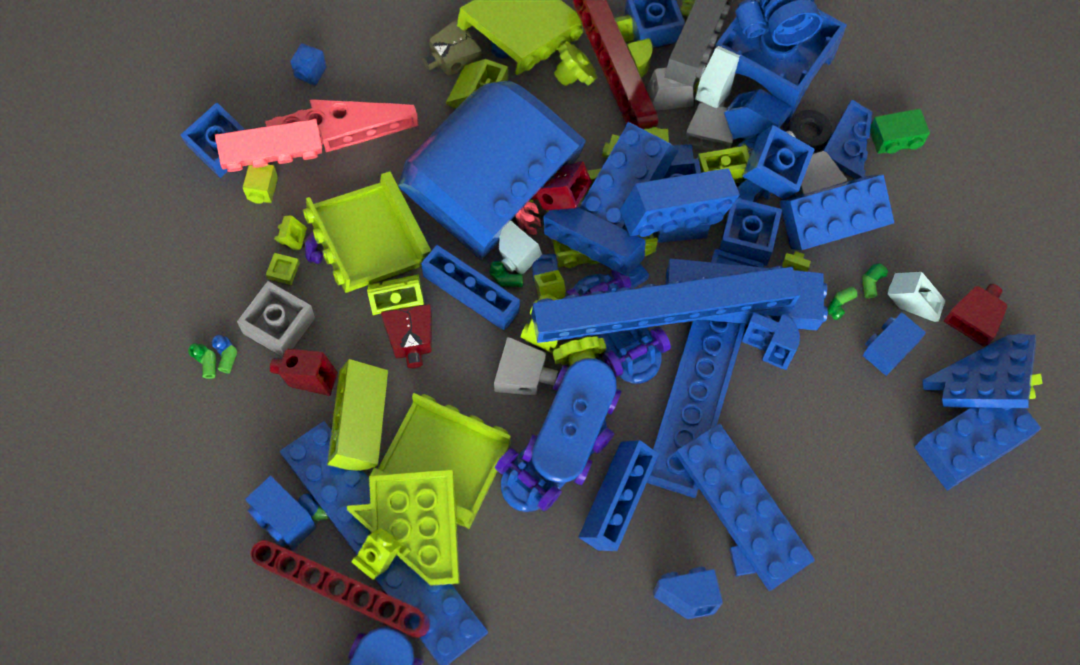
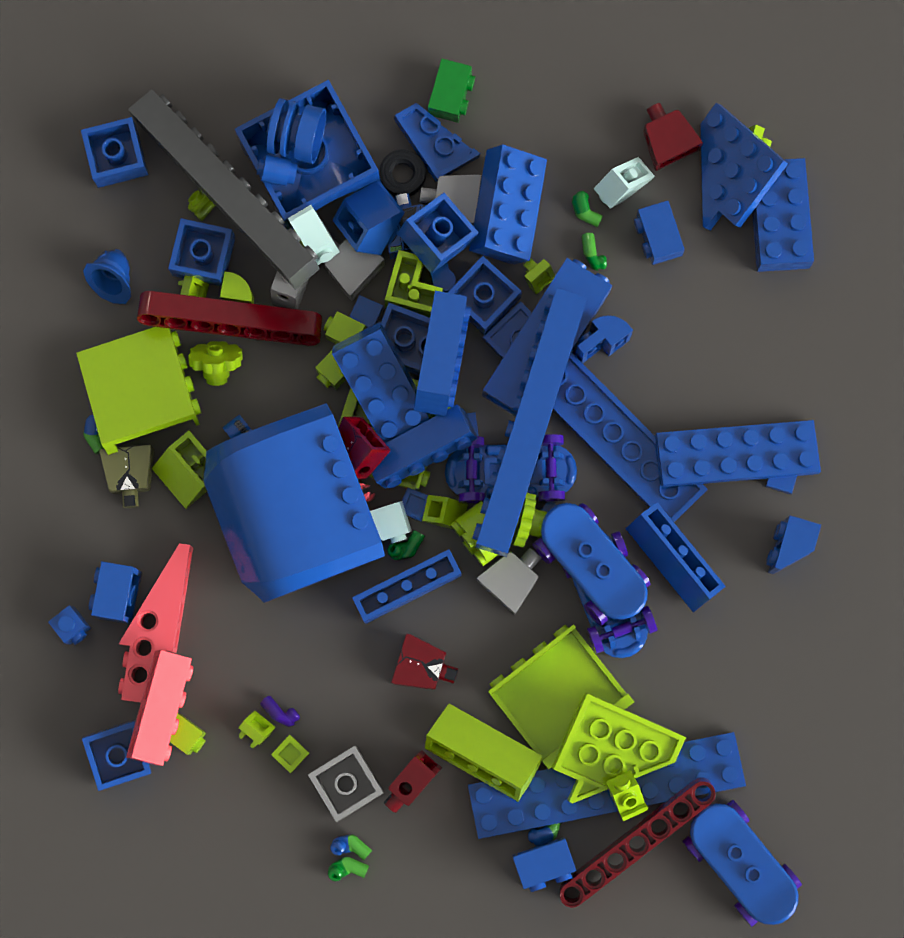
camera: 55 degrees left, 15 degrees up
lime panel [303,171,431,293] -> none
lime brick [367,274,424,315] -> none
none -> blue brick [89,561,142,624]

